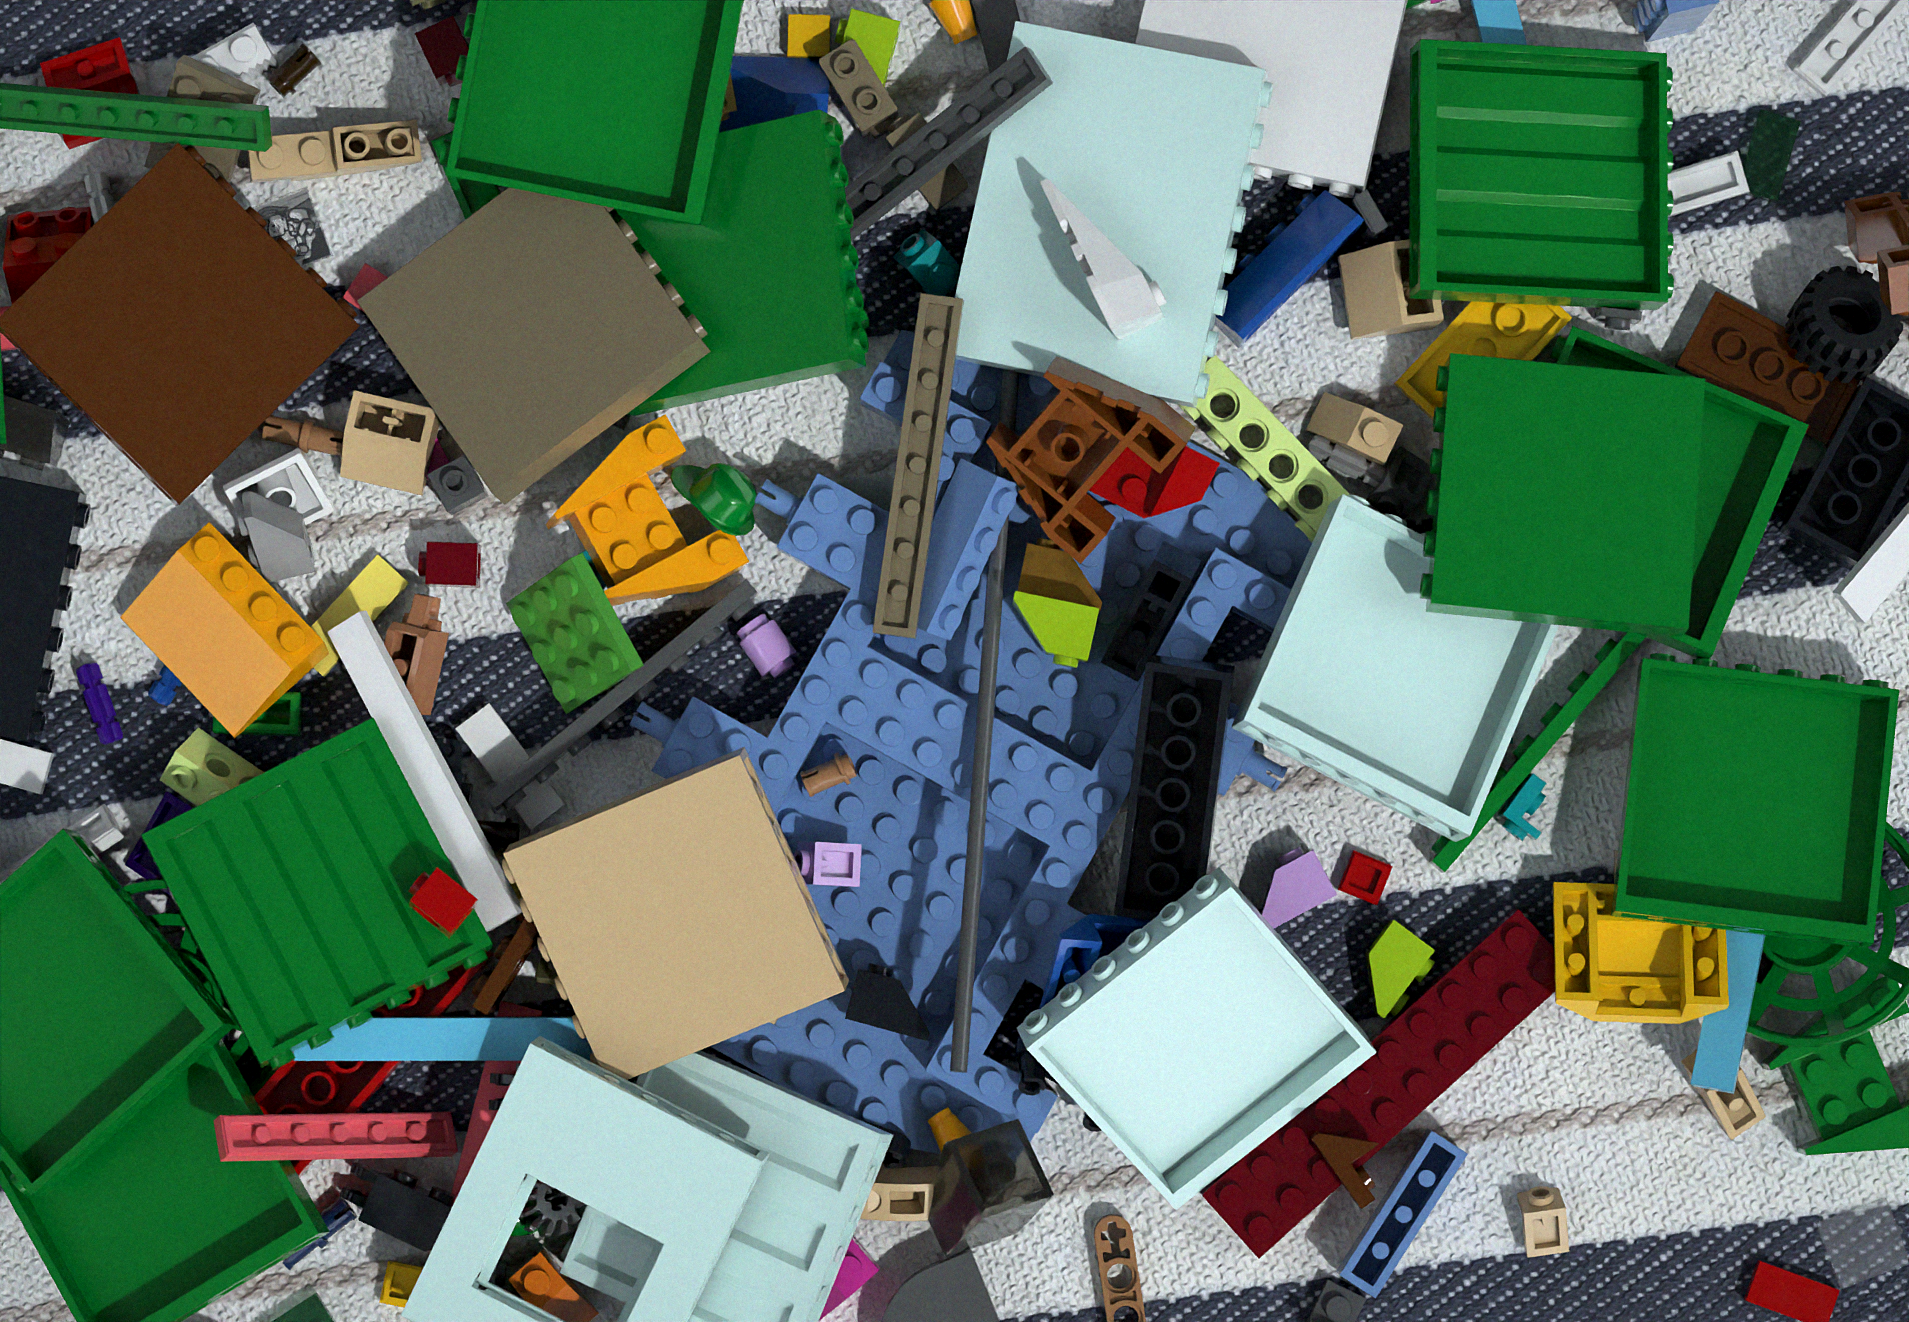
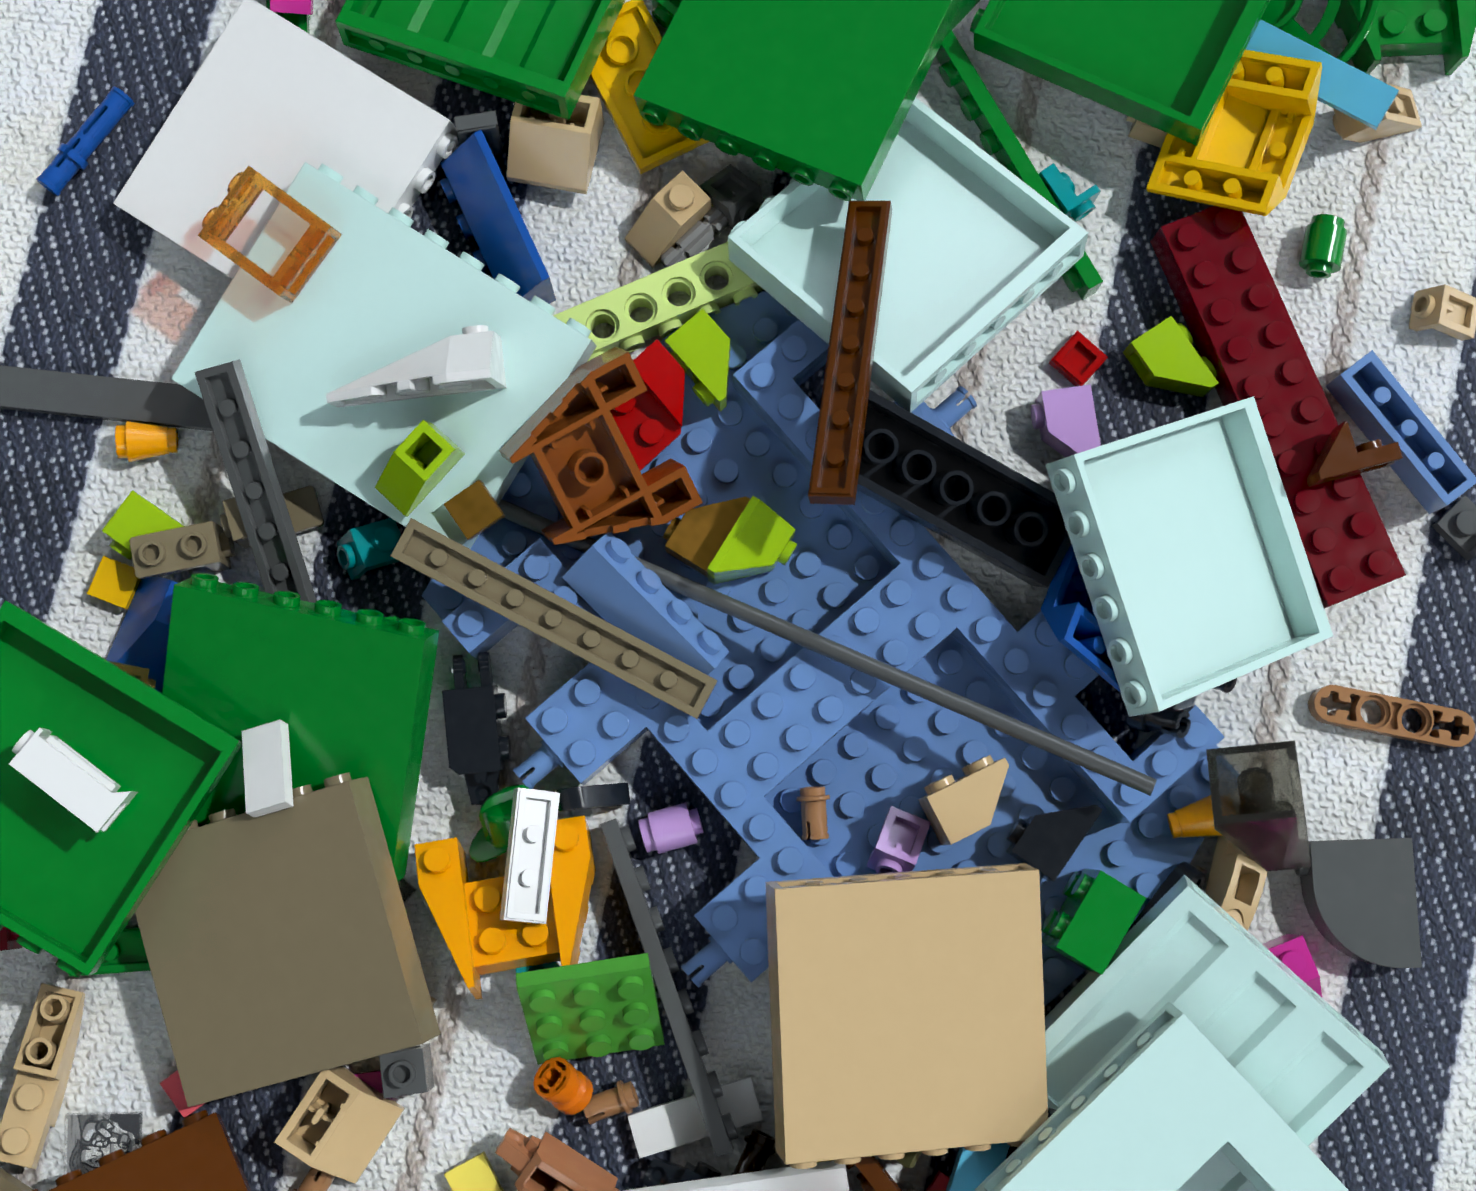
camera: 75 degrees left, 5 degrees down
dark red brick [418,542,482,588] -> none
black slope [1100,541,1201,682] -> none
none -> white window [9,727,138,832]
none -> clear orange window [198,165,342,303]
none -> white tile [242,720,294,818]
none -> lime slope [374,420,465,517]
none -> black hinge [442,652,511,805]
none -> pearl gold tile [444,480,505,540]
none -> white tile [500,787,560,924]
none -> orange wheel [533,1057,593,1115]
none -> black beam [556,783,630,812]
none -> medium nougat pin [583,1080,639,1125]
none -> lime slope [665,308,731,412]
none -> reddish brown tile [808,201,892,505]
none -> tan slope [918,755,1009,845]
none -> green brick [1041,869,1146,975]
none -> green brick [1299,214,1347,278]

